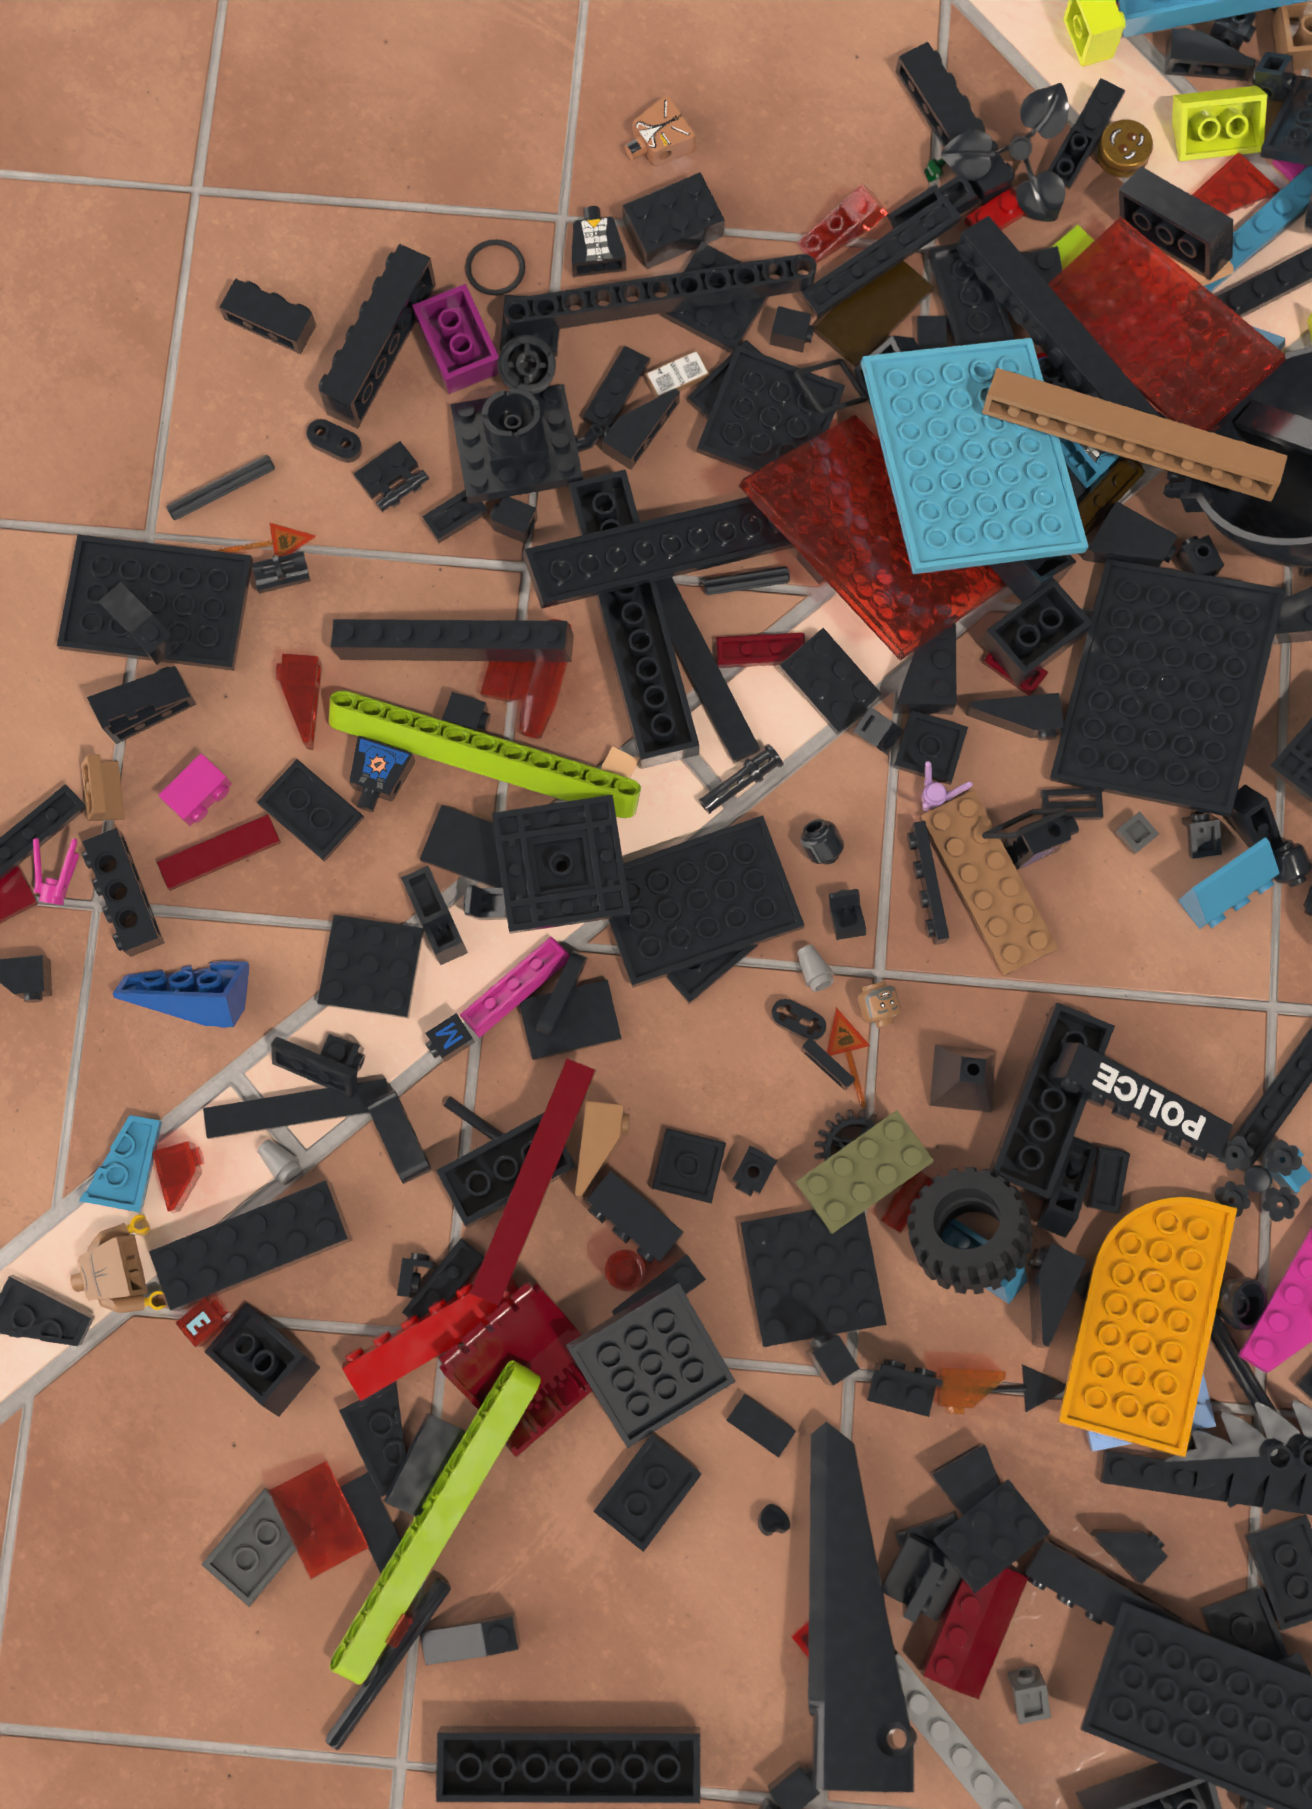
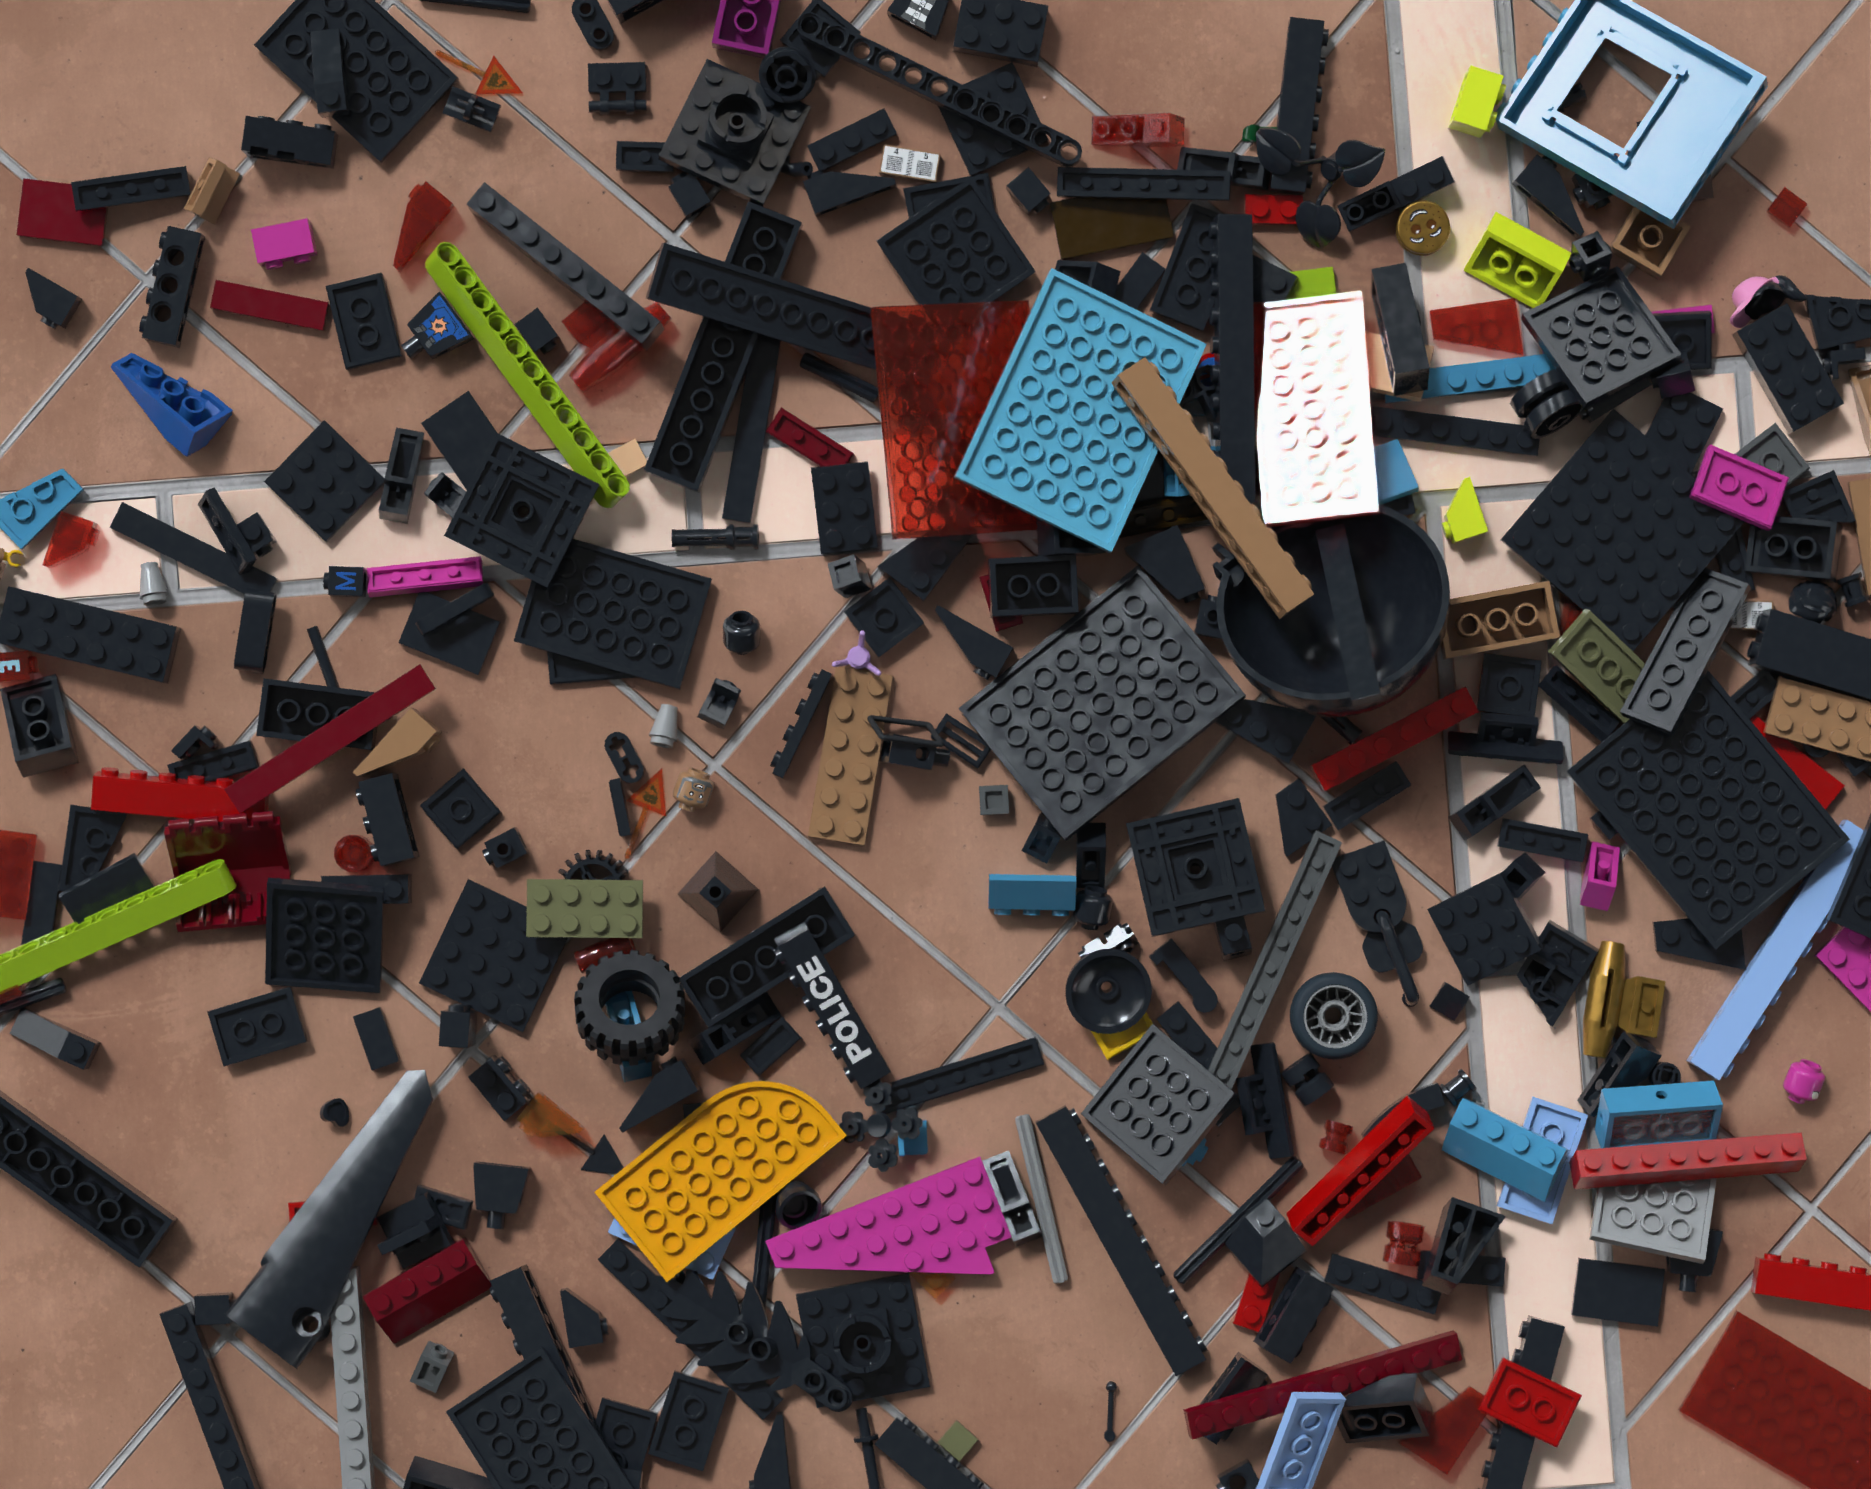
camera: 40 degrees right, 10 degrees up
dark pink plant [33,838,79,905] -> none
black piece [795,358,867,414] -> none
black plate [933,1479,1050,1594] -> none

